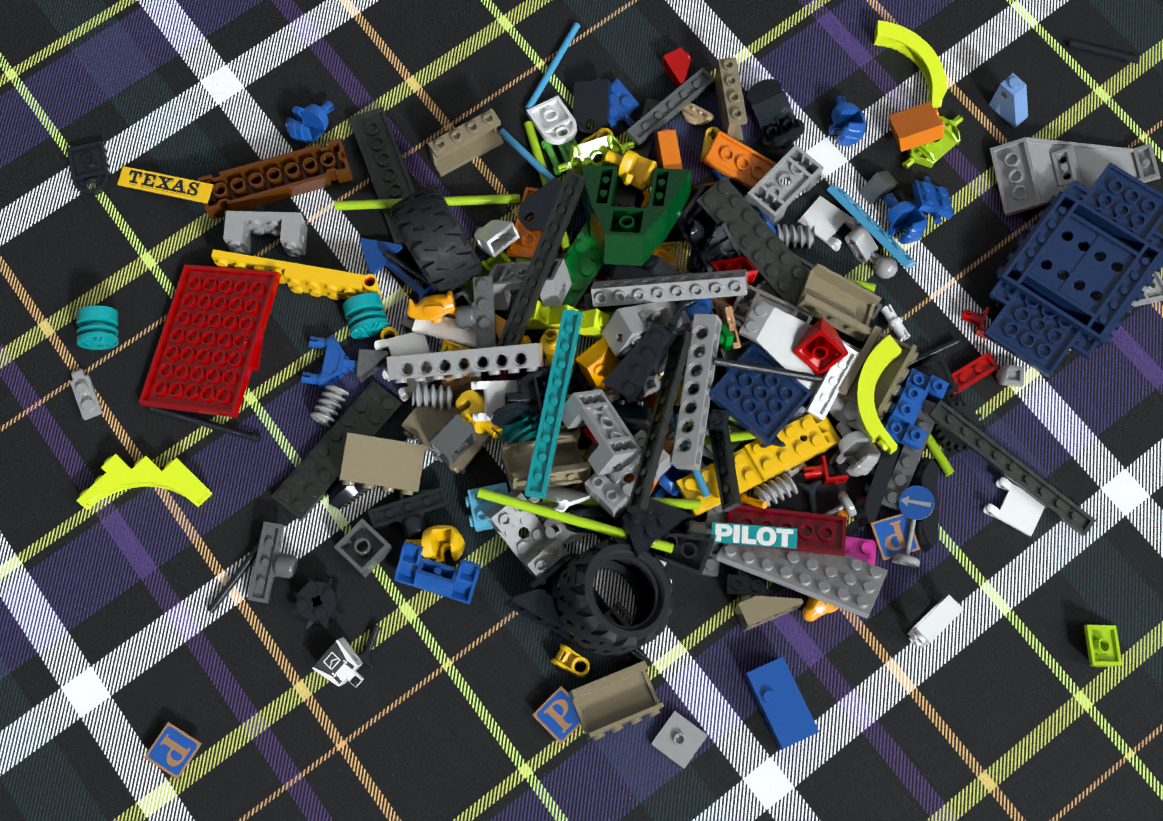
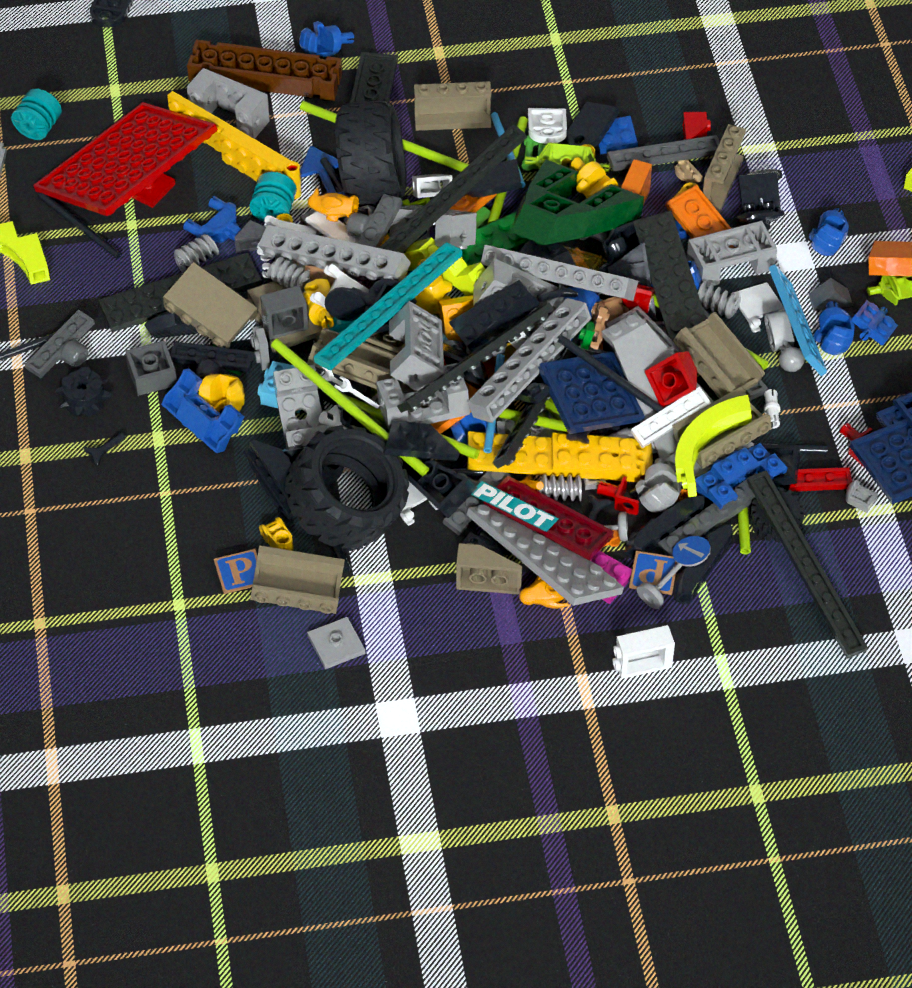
camera: 30 degrees right, 20 degrees down
yellow sticker [117,166,214,204] -> none
torso [312,637,364,688] -> none
dark azure piece [525,23,580,110] -> none
blue brick [744,656,819,751] -> none
white flag [983,477,1045,536] -> none
lime slope [1084,625,1122,667] -> none
none -> light grey plate [250,326,270,371]

